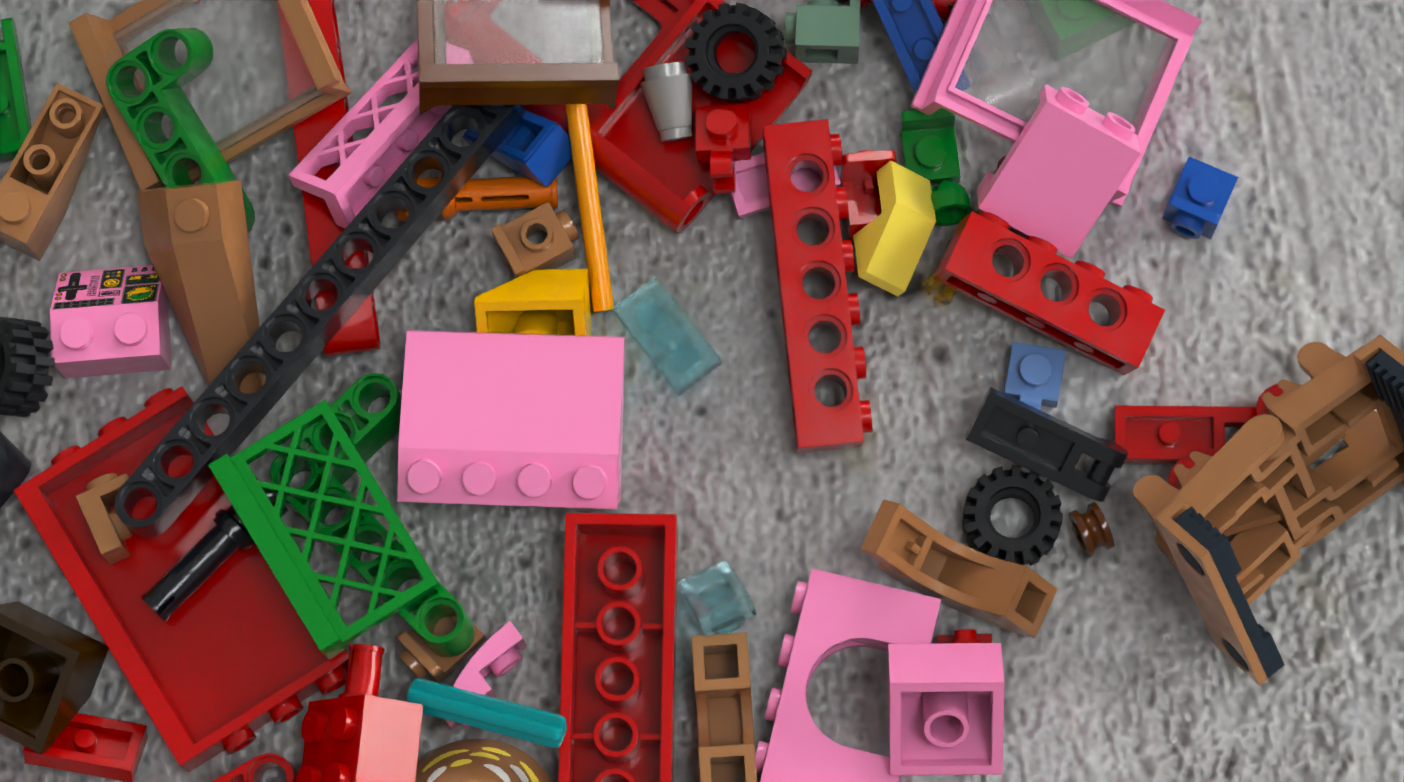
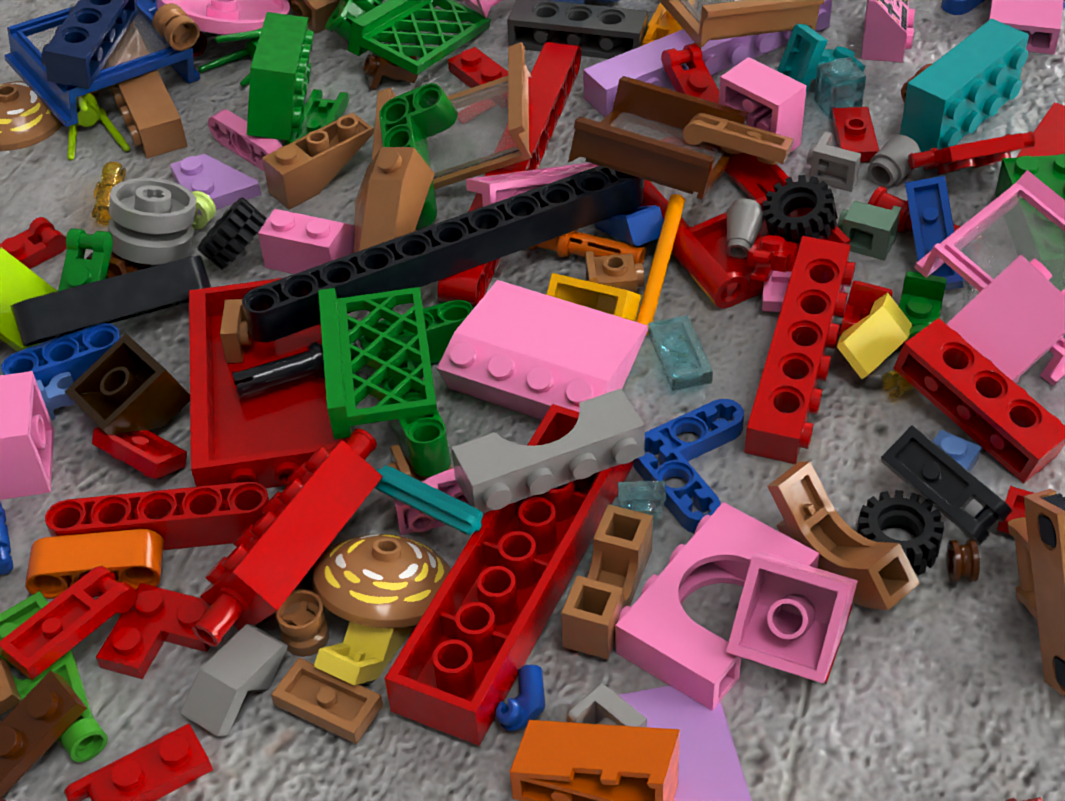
camera: 20 degrees right, 30 degrees down
none -> light grey arch [451,388,645,514]
none -> blue beam [633,399,744,534]

